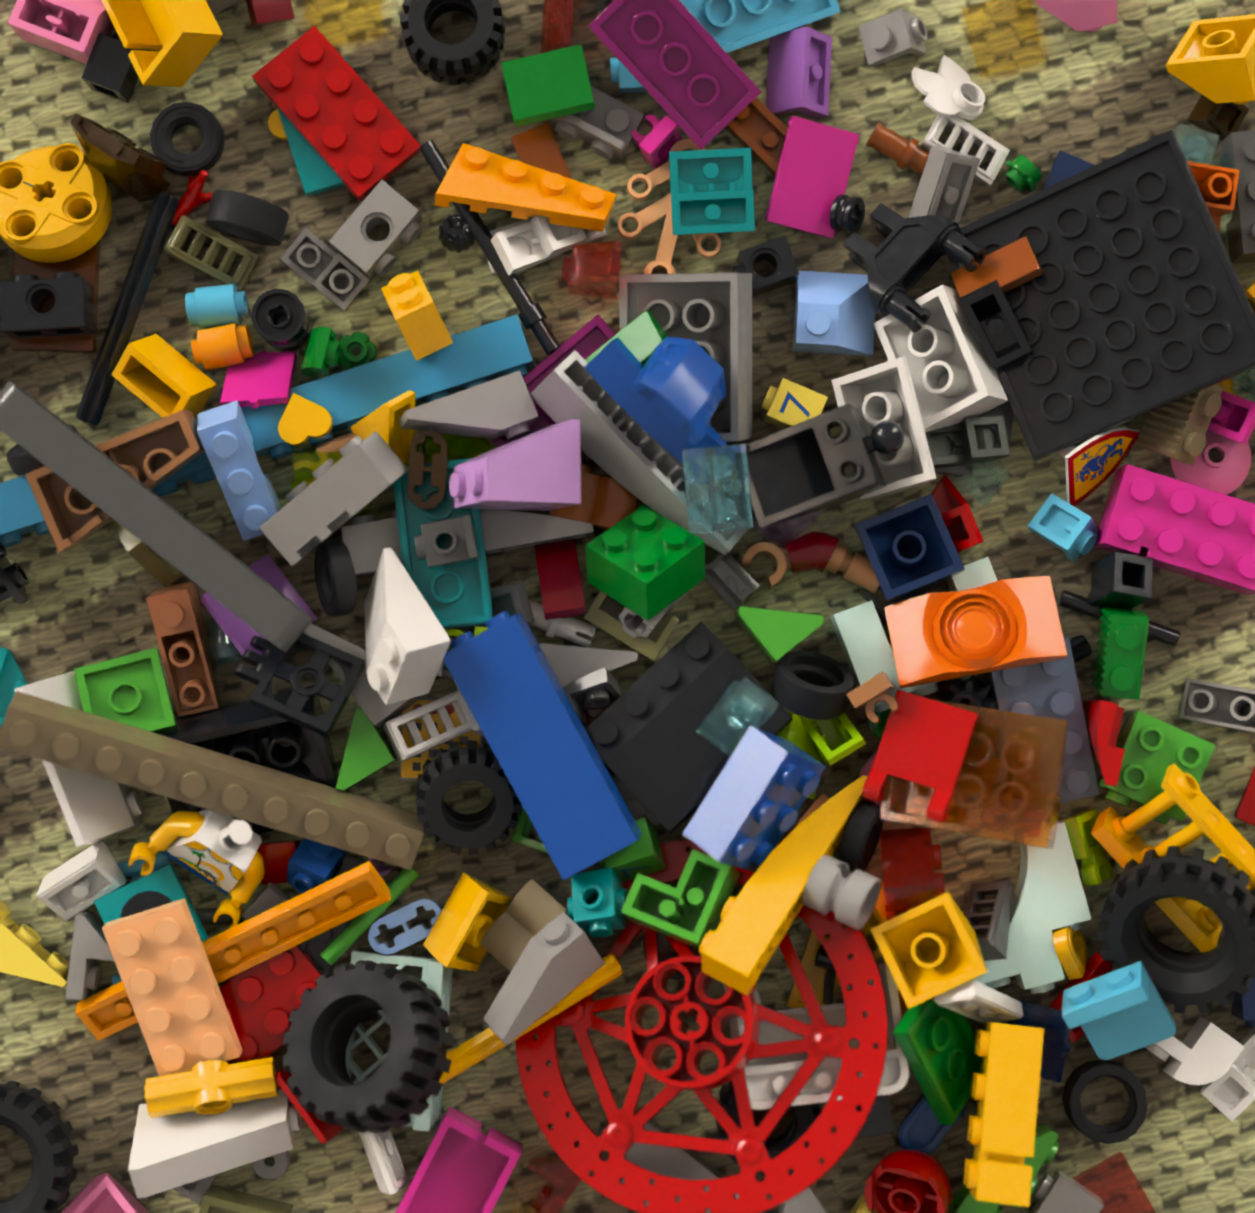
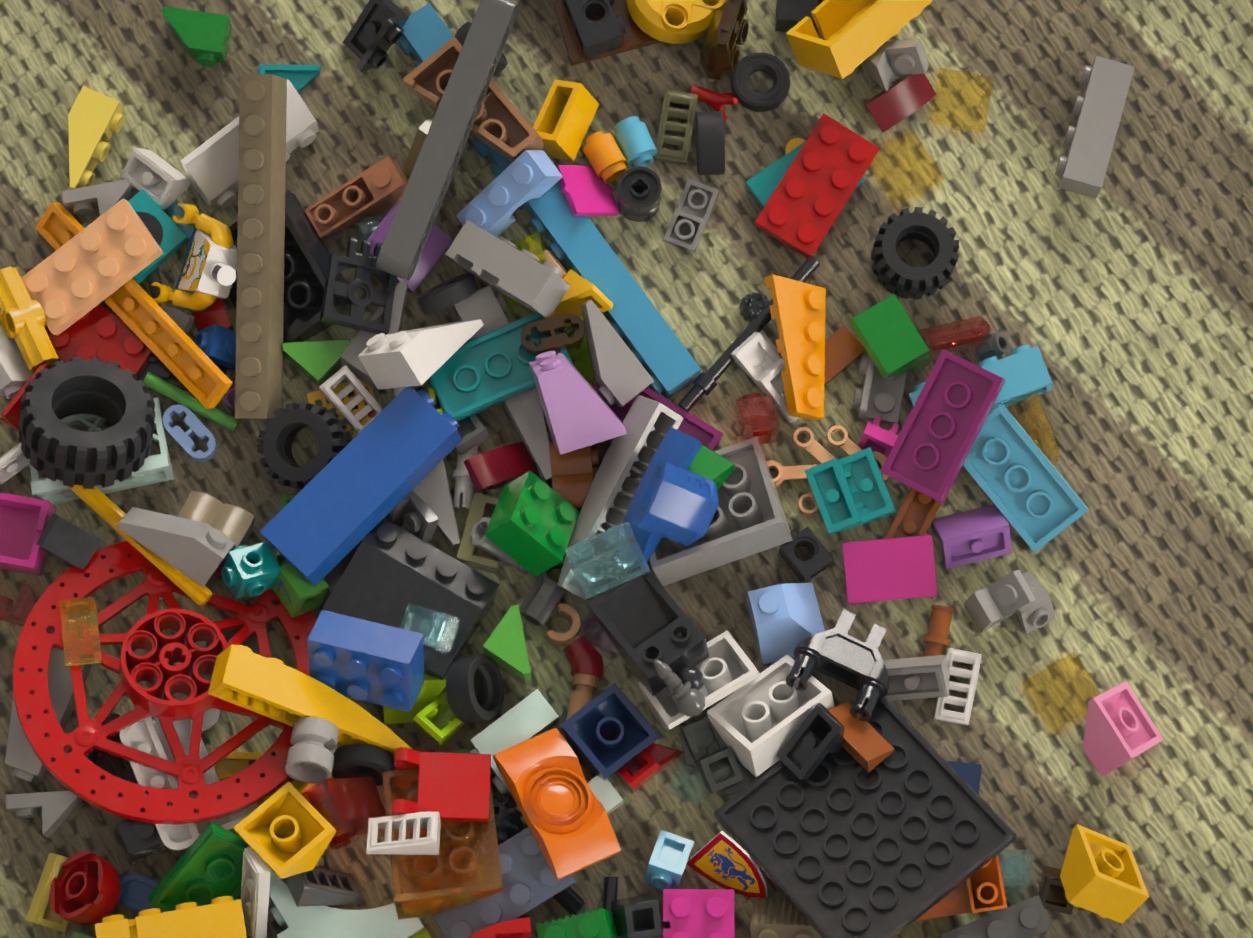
camera: 70 degrees right, 10 degrees down
bright green tile [74,648,177,734] -> none
black axle [76,192,179,425] -> none
yellow tile [278,393,333,446] -> none
green slope [300,327,341,379] -> none
light grey brick [329,180,423,281] -> none
green plate [338,332,377,369] -> none
yellow piece [381,270,453,361] -> none
dark grey brick [414,515,480,568] -> none
yellow slope [423,872,514,972] -> none
bright green brick [621,849,740,949] -> none
light yellow brick [761,378,828,429] -> none
black bush [830,194,865,234] -> none
medium nougat tile [846,672,899,724] -> none
white plate [911,55,985,120] -> none
green plate [1005,155,1043,192] -> none
none -> black slope [36,514,100,570]
none -> clear yellow slope [58,597,102,666]
none -> white slope [366,812,441,855]
none -> dark grey bar [653,660,705,717]
none -> light grey slope [964,570,1036,633]

